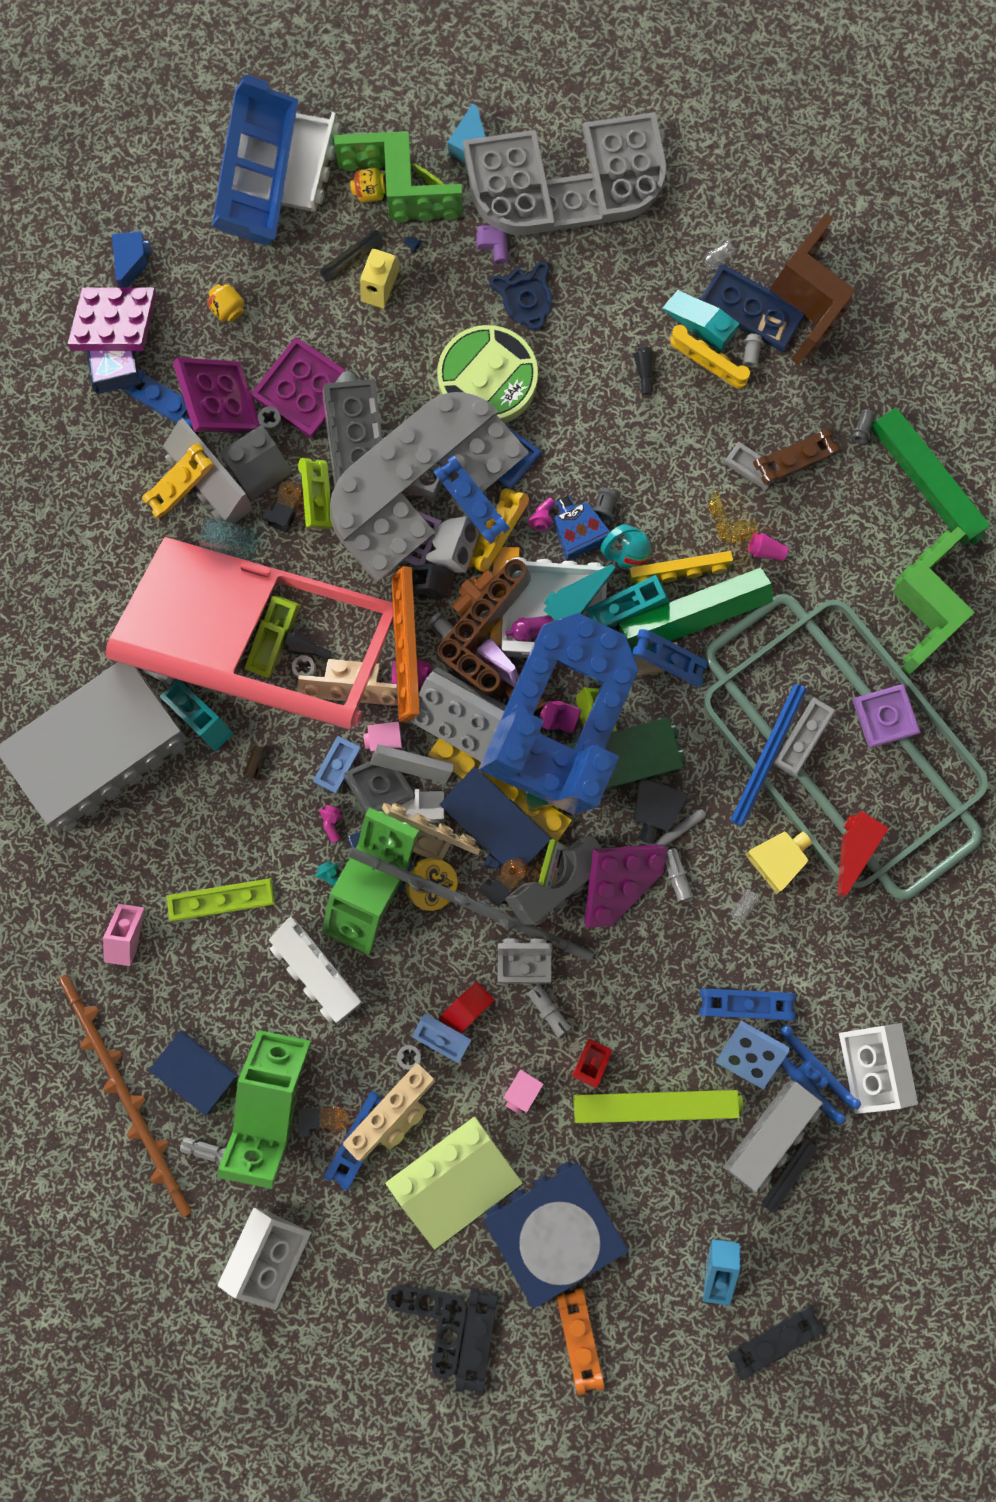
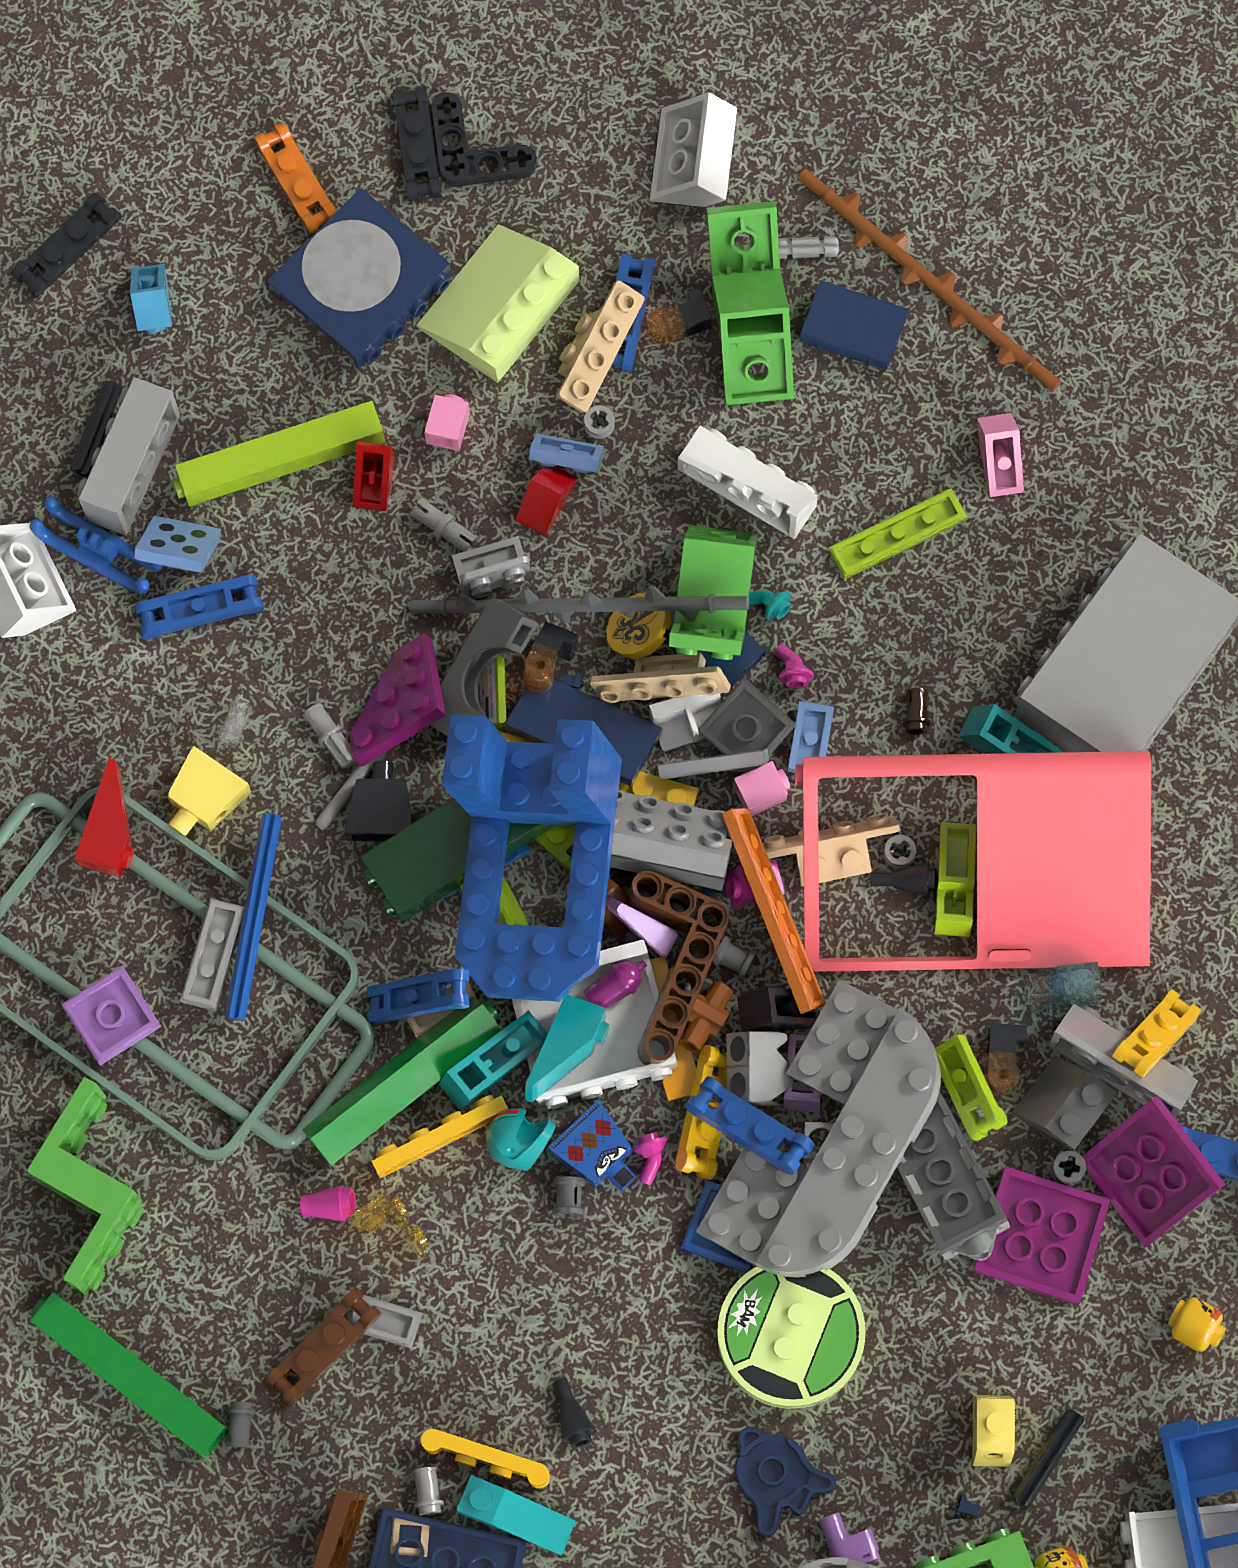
camera: 165 degrees right, 5 degrees down
dark pink bracket [540,701,582,733] -> none

